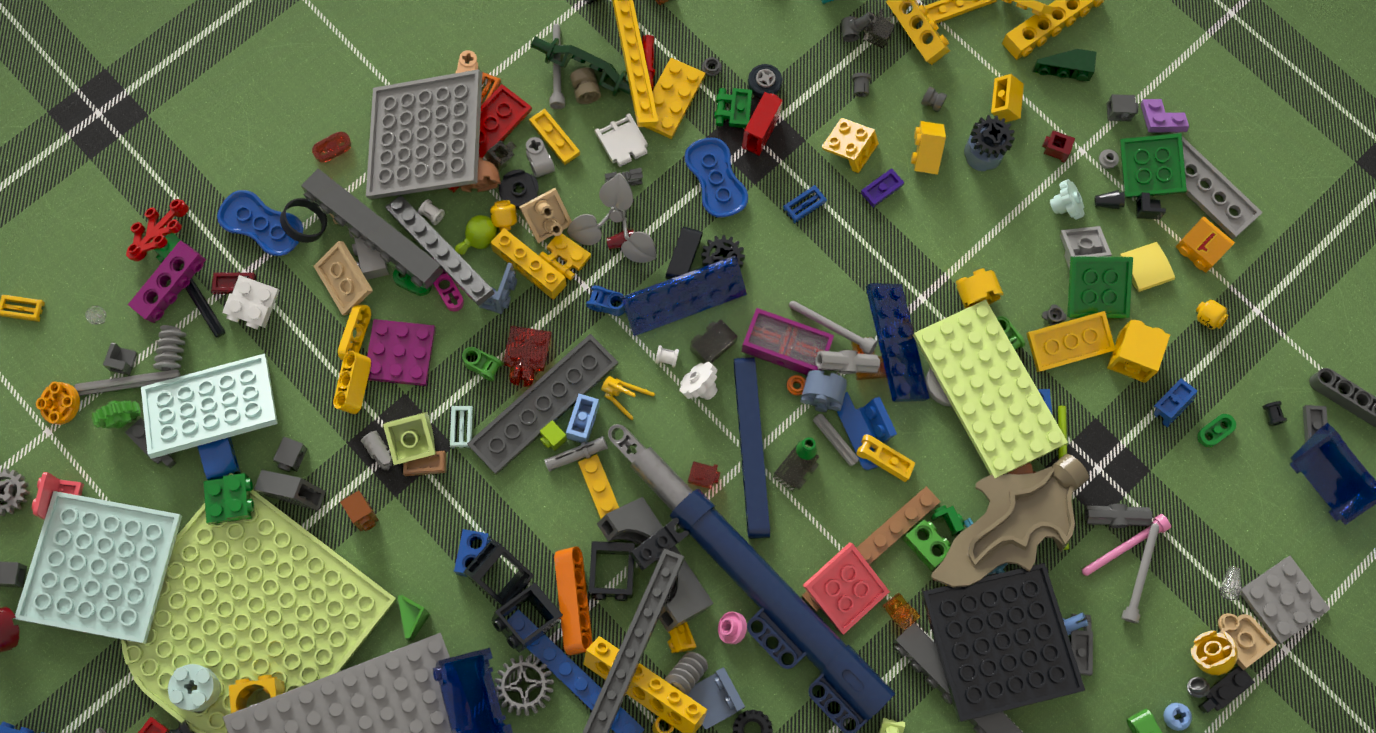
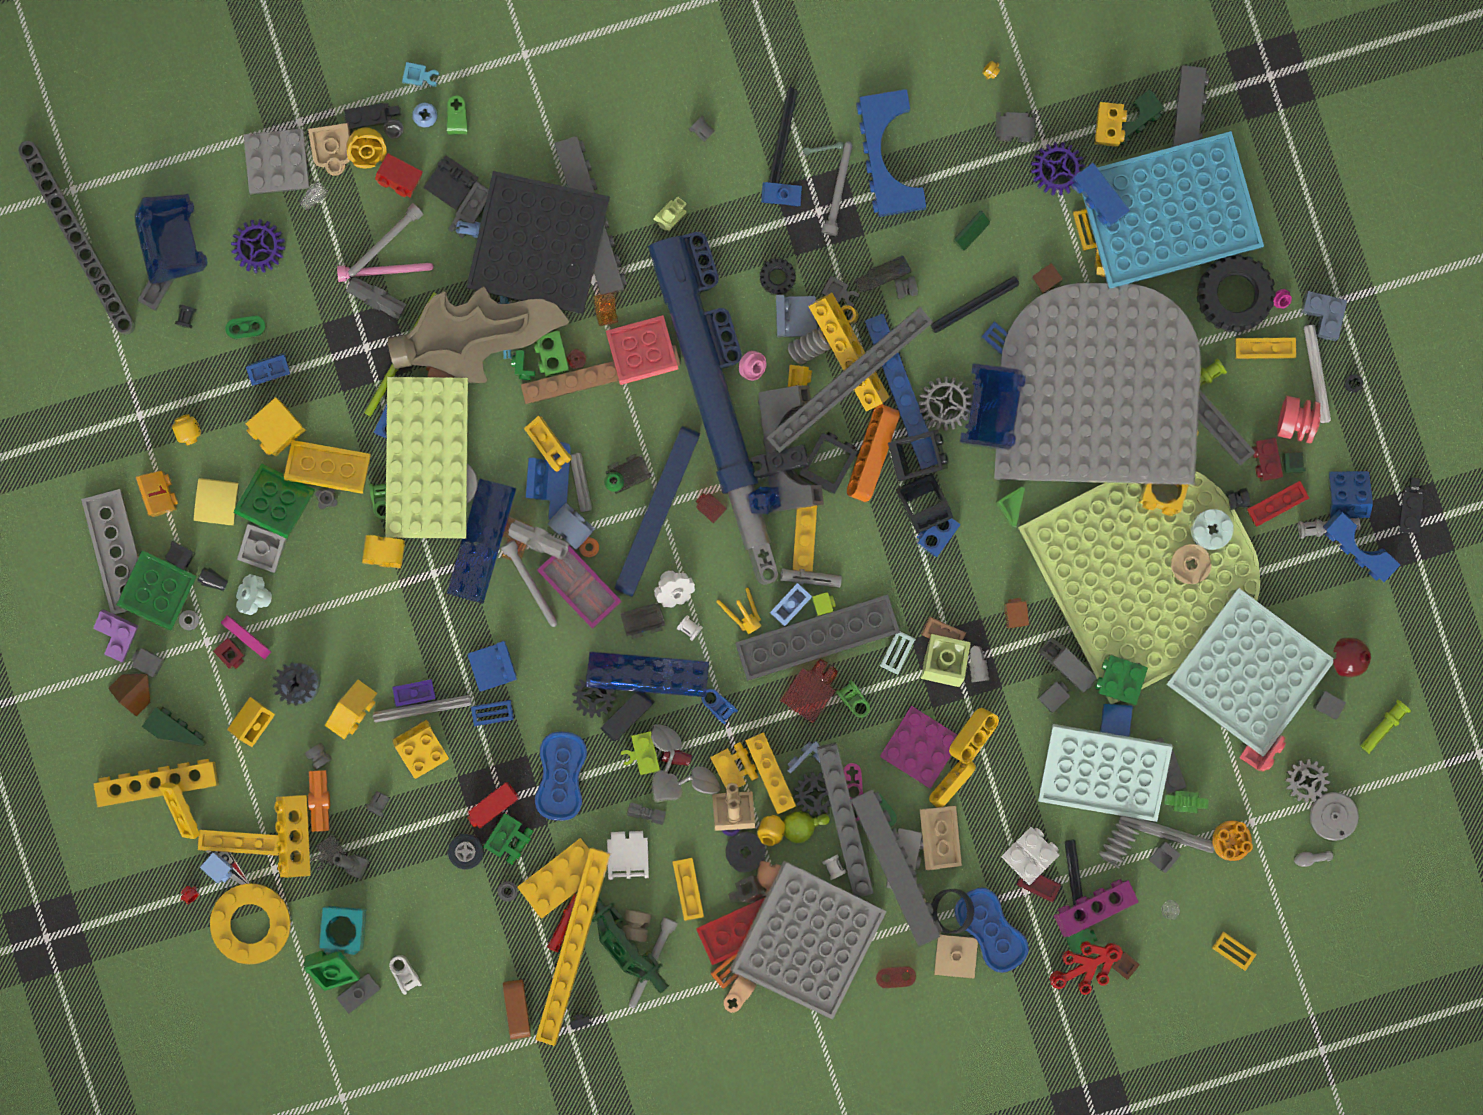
camera: 150 degrees left, 15 degrees up
light grey piece [526,137,555,178] -> none
none -> reddish brown slope [108,674,151,717]
none -> dark pink beam [221,615,272,659]
none -> dark purple gear [231,219,285,273]
none -> orange piece [308,770,330,832]
none -> light grey axle [373,695,472,723]
none -> red brick [375,153,423,198]
none -> black hinge [423,155,479,210]
none -> blue bracket [468,641,518,691]
none -> clear red plate [567,349,586,369]
none -> lime brick [621,731,660,775]
none -> clear blue brick [748,487,781,514]
none -> black gear [794,772,831,816]
none -> tan plate [934,935,978,978]
none -> reddish brown plate [1112,952,1140,980]
none -> tan plate [1171,544,1211,584]

